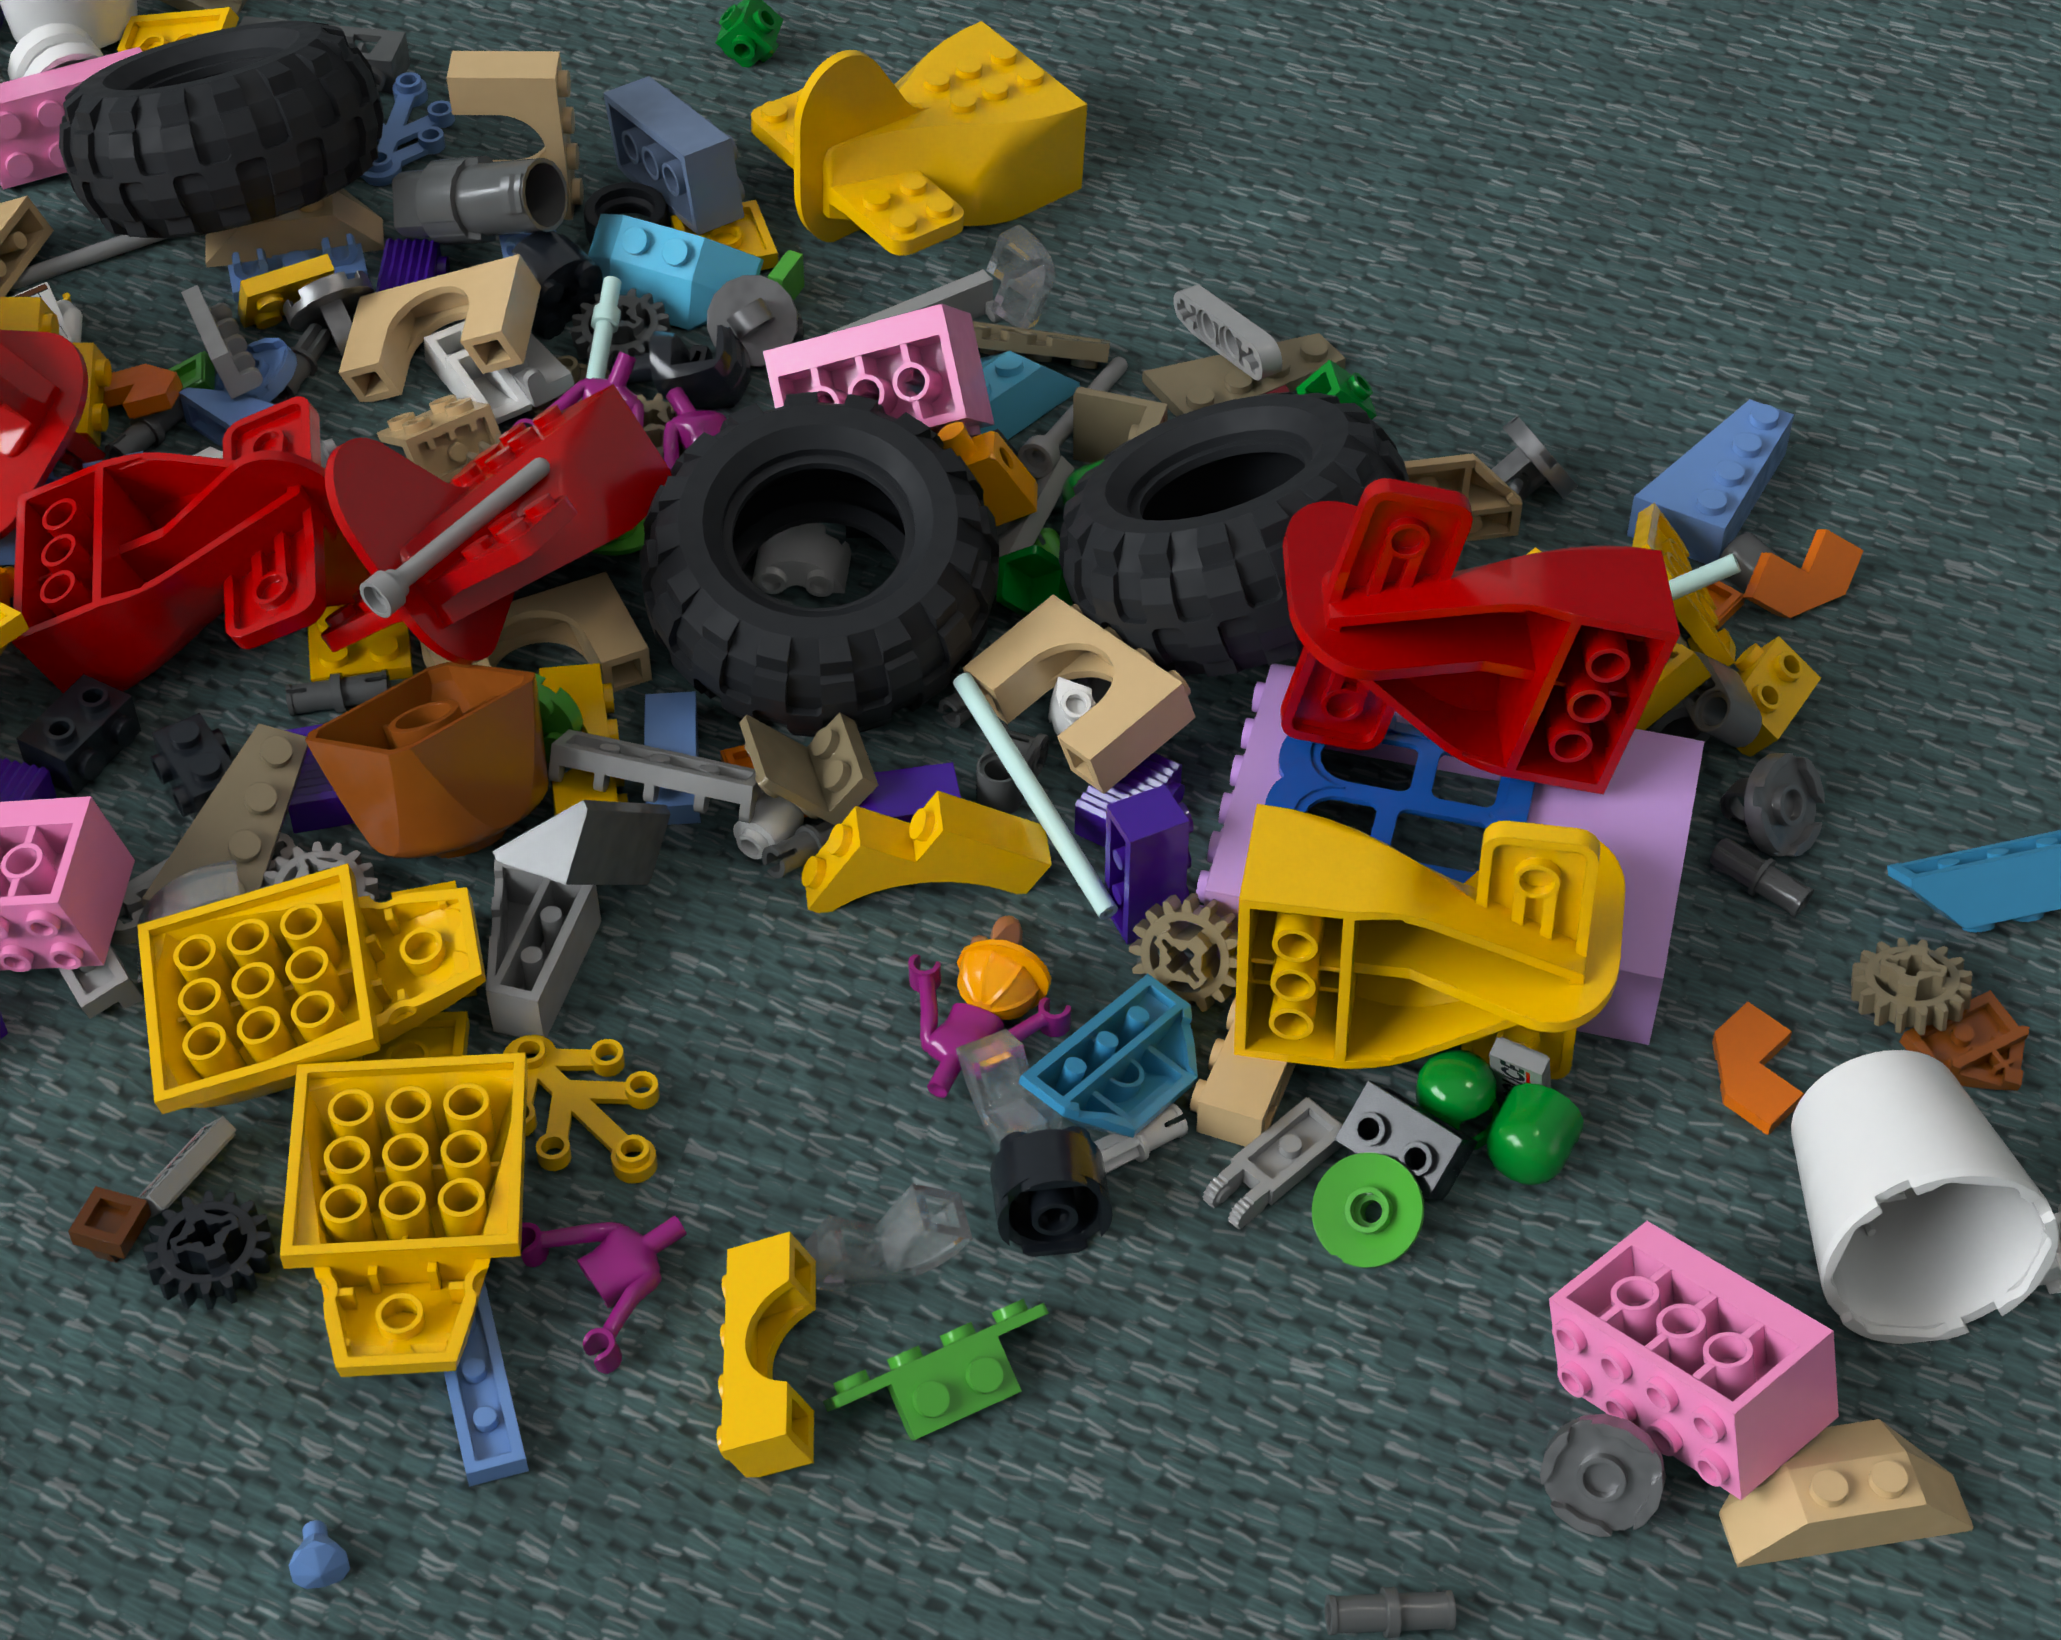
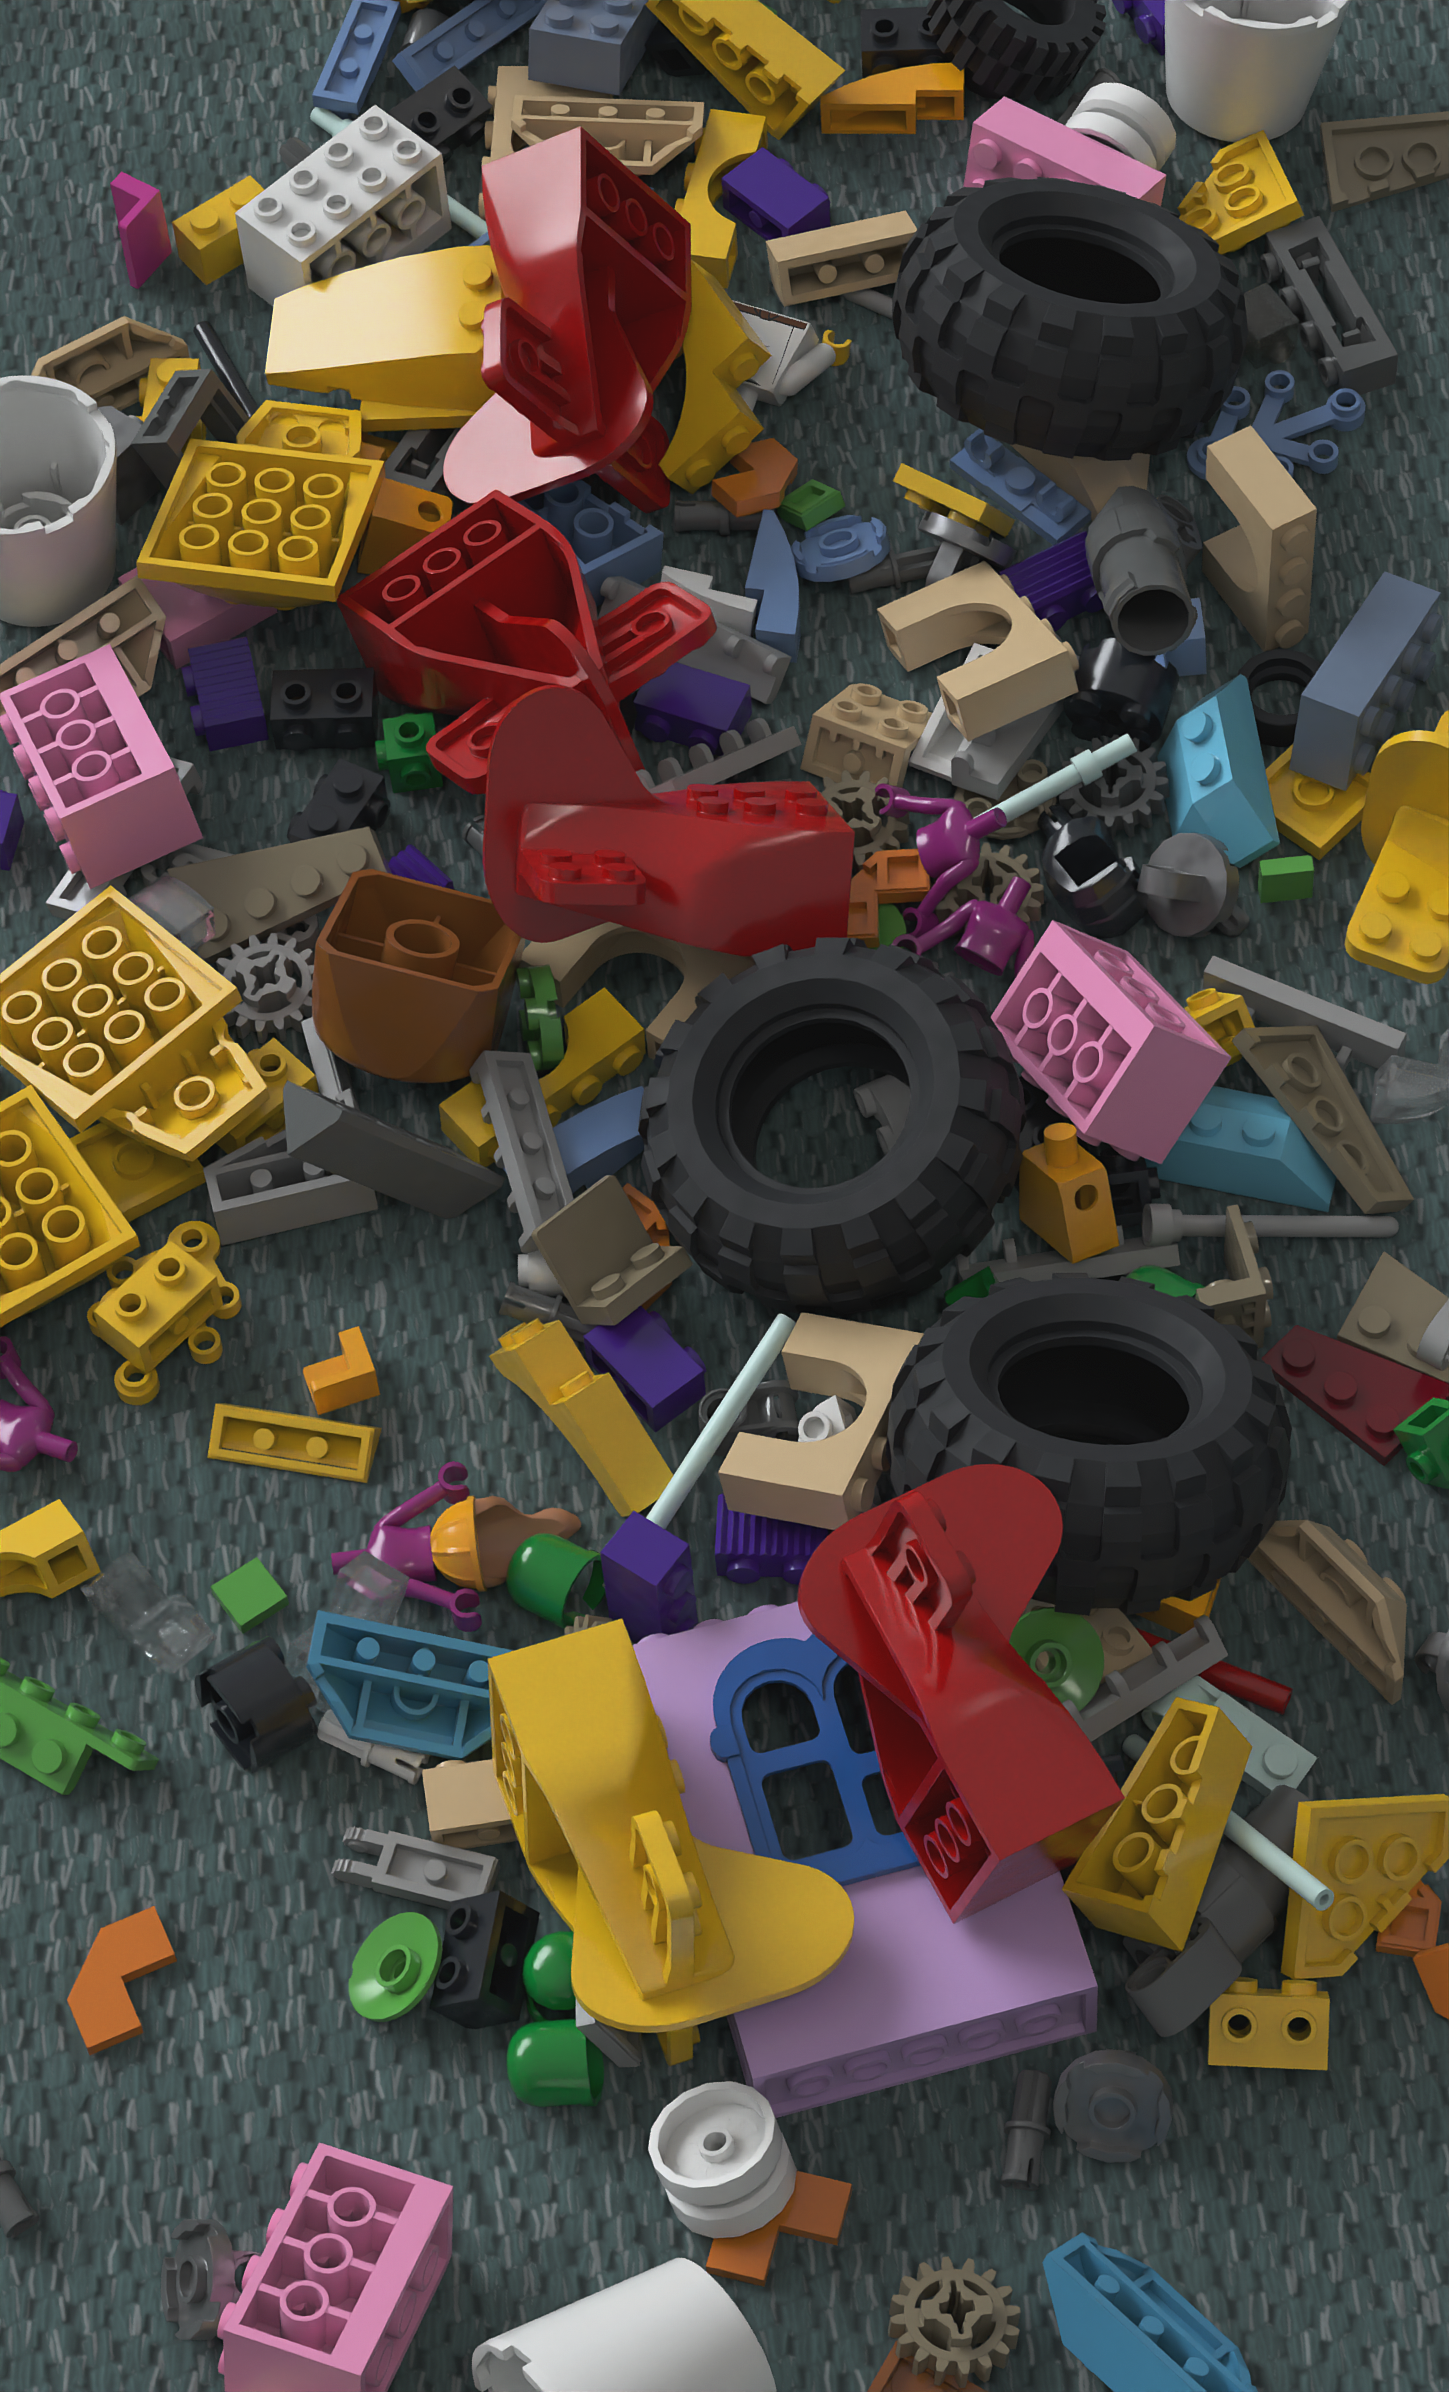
camera: 65 degrees right, 10 degrees up
light grey hinge [181,285,263,399] -> none
light grey piece [360,457,550,618] -> none
none -> orange tile [67,1906,177,2055]
none -> yellow brick [93,1240,223,1375]
none -> yellow slope [207,1403,382,1483]
none -> bright green tile [210,1557,289,1634]
none -> light grey tile [301,1017,360,1110]
none -> light orange panel [303,1326,380,1415]
none -> green brick [375,712,443,793]
none -> green helmet [506,1533,606,1629]
none -> white wheel [648,2081,797,2238]

